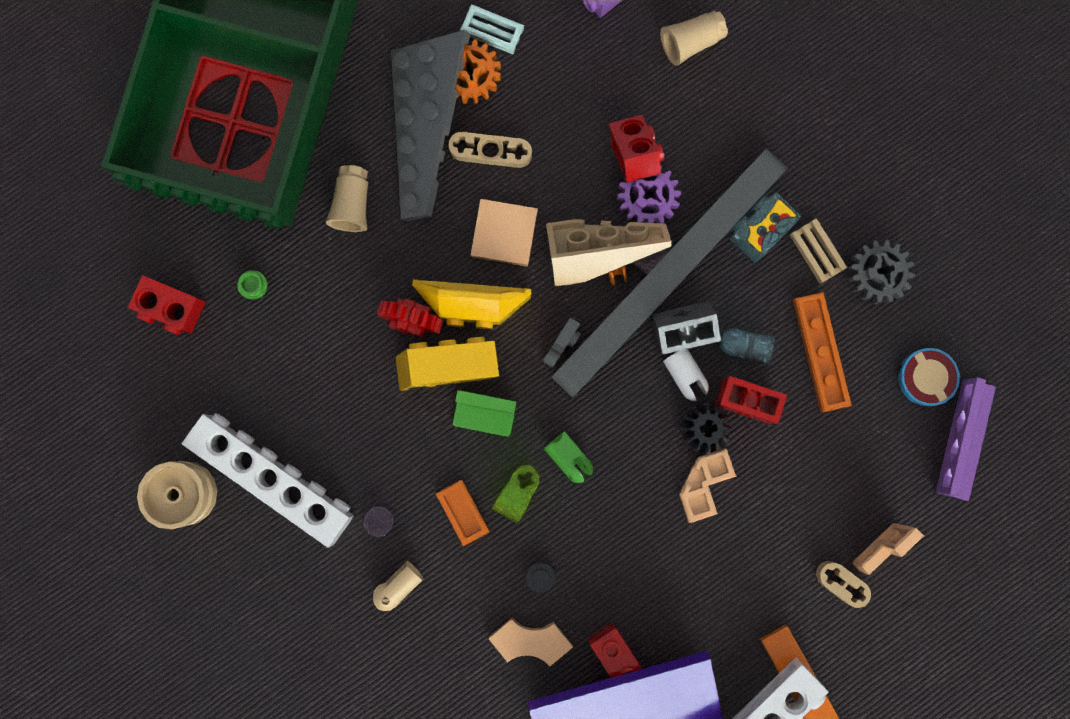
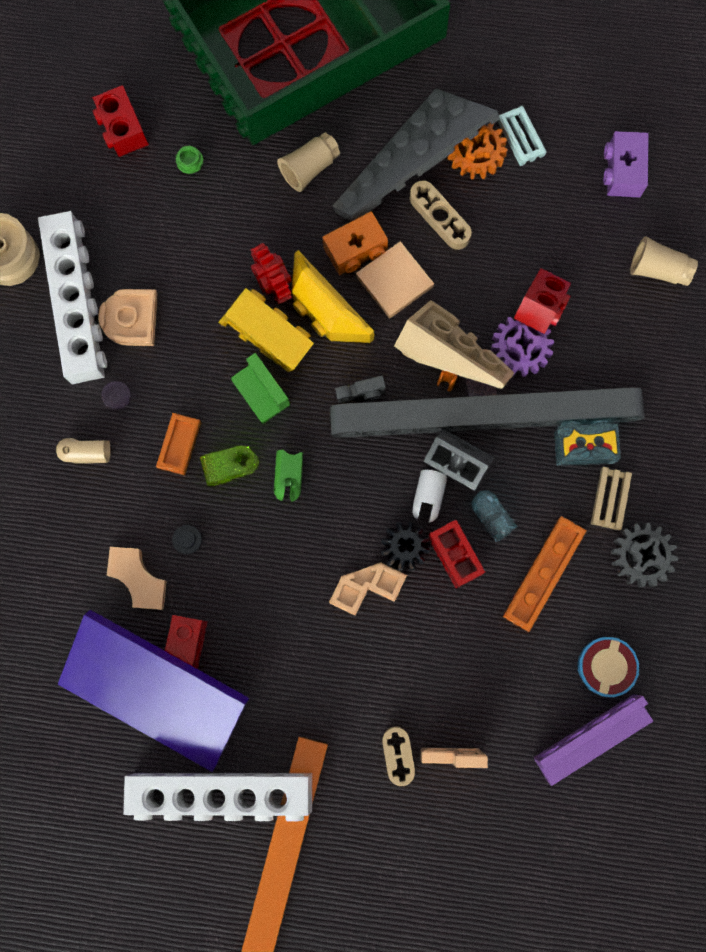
camera: 50 degrees right, 5 degrees down
none -> light nougat tile [98,289,158,346]
none -> orange brick [322,211,388,275]

